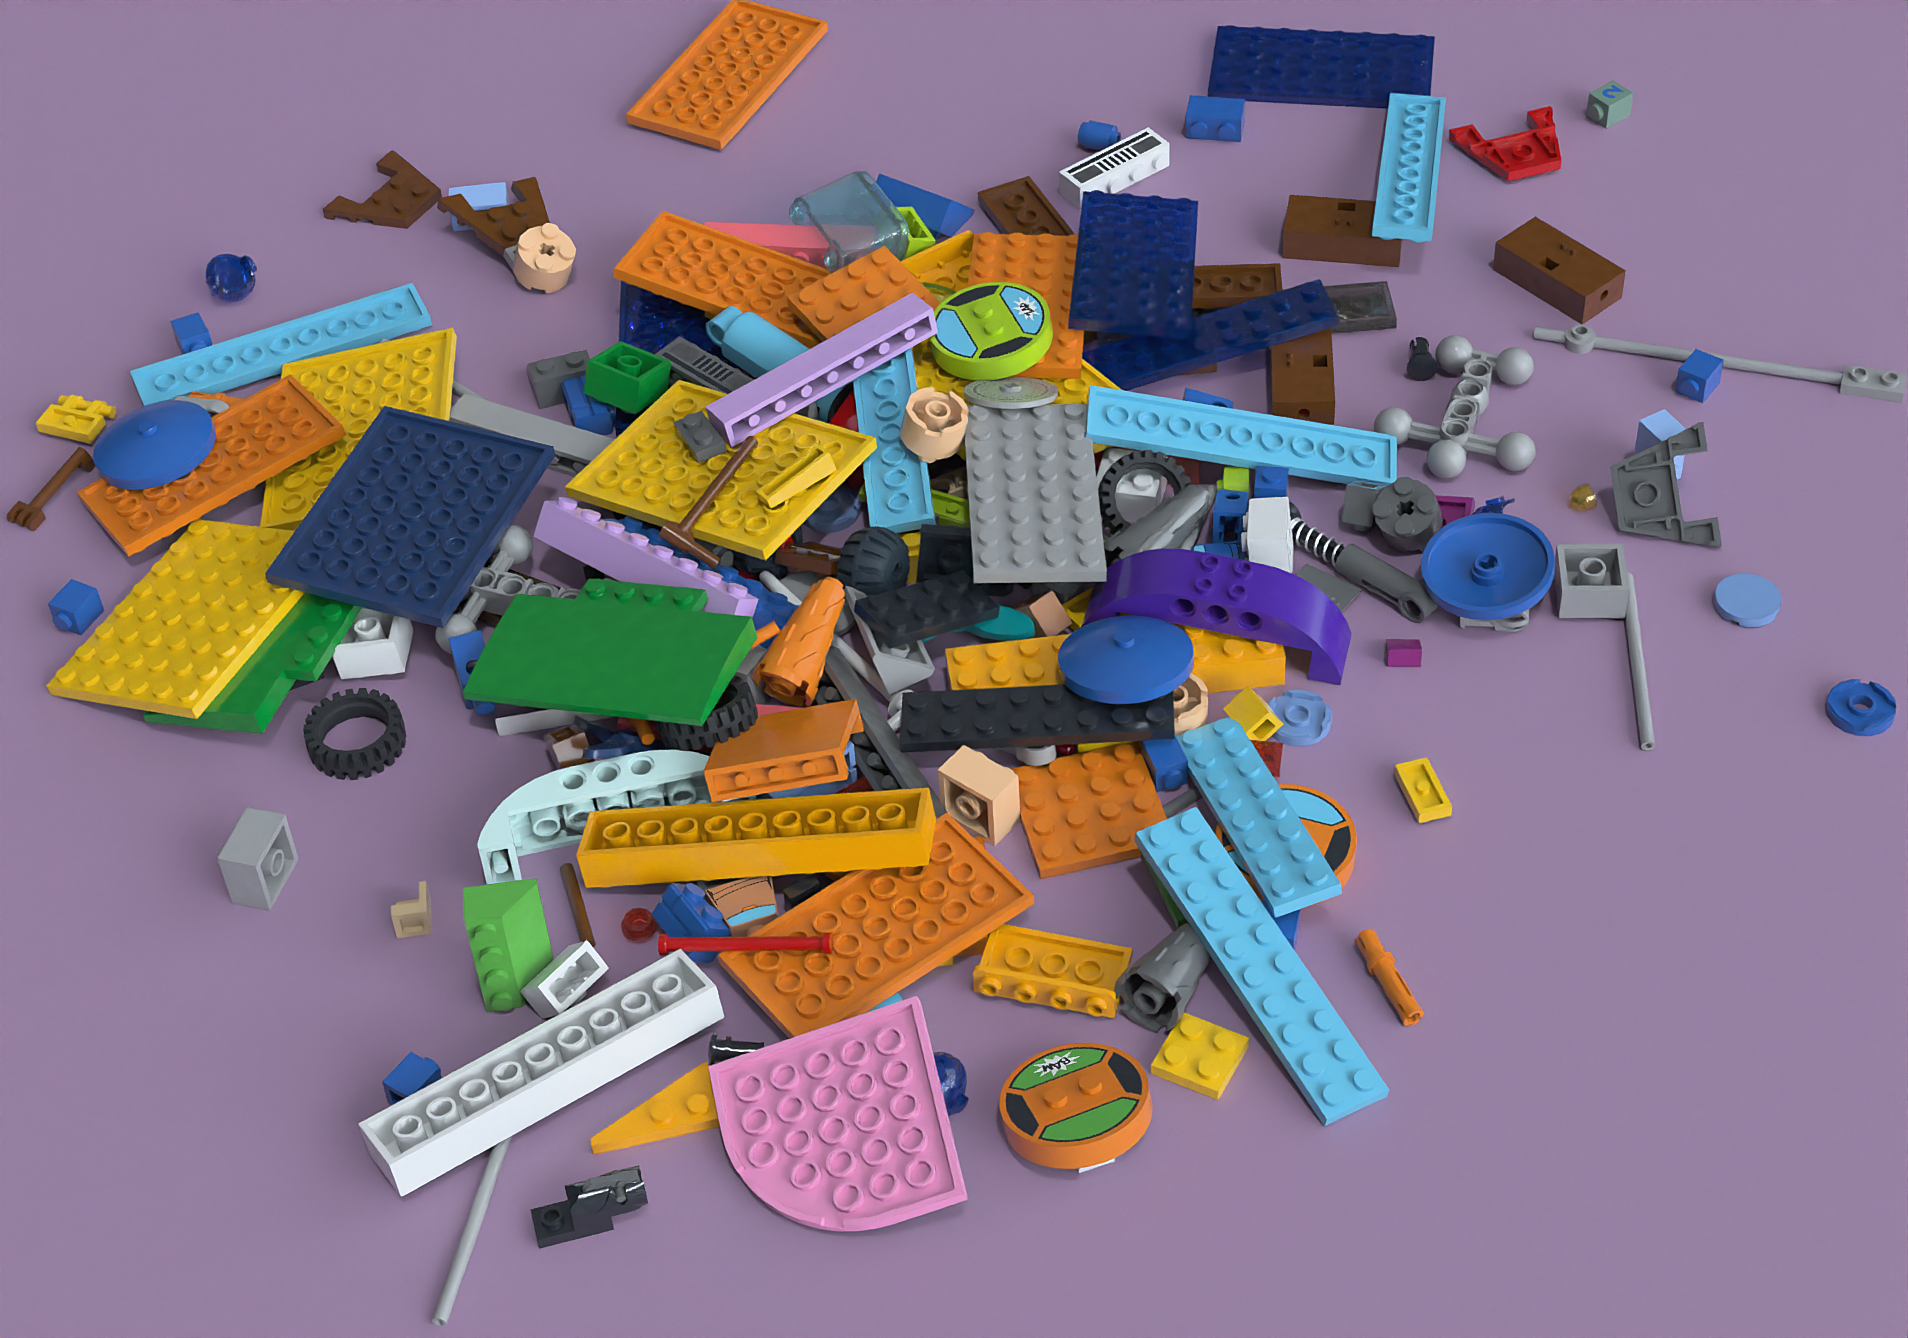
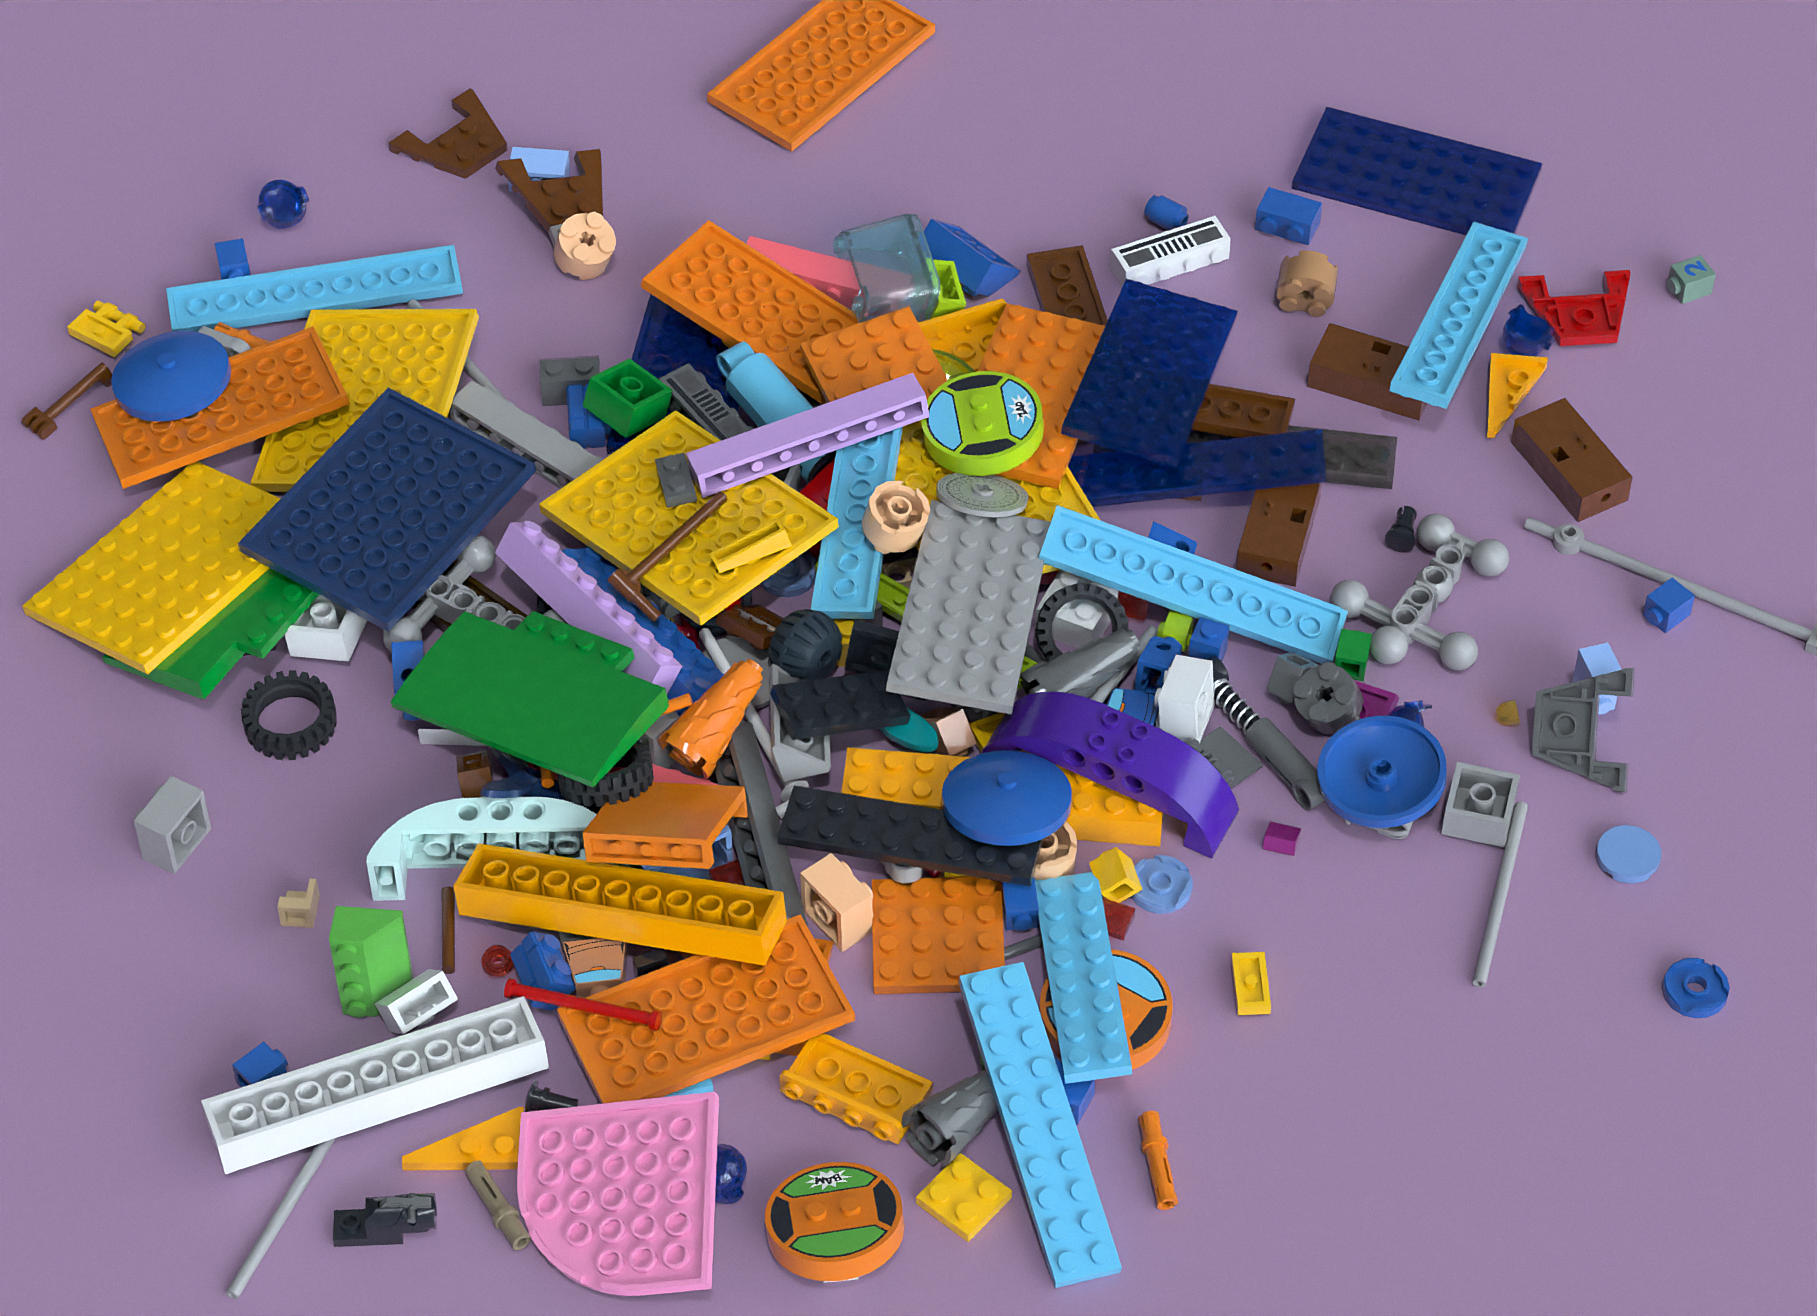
camera: 10 degrees right, 5 degrees up
blue brick [48,579,104,635] -> none
none -> dark tan pin [465,1161,531,1250]
none -> medium nougat brick [1277,250,1338,317]
none -> green brick [1335,628,1372,682]
none -> light orange wing [1487,353,1548,438]
none -> clear blue cap [1502,304,1555,357]

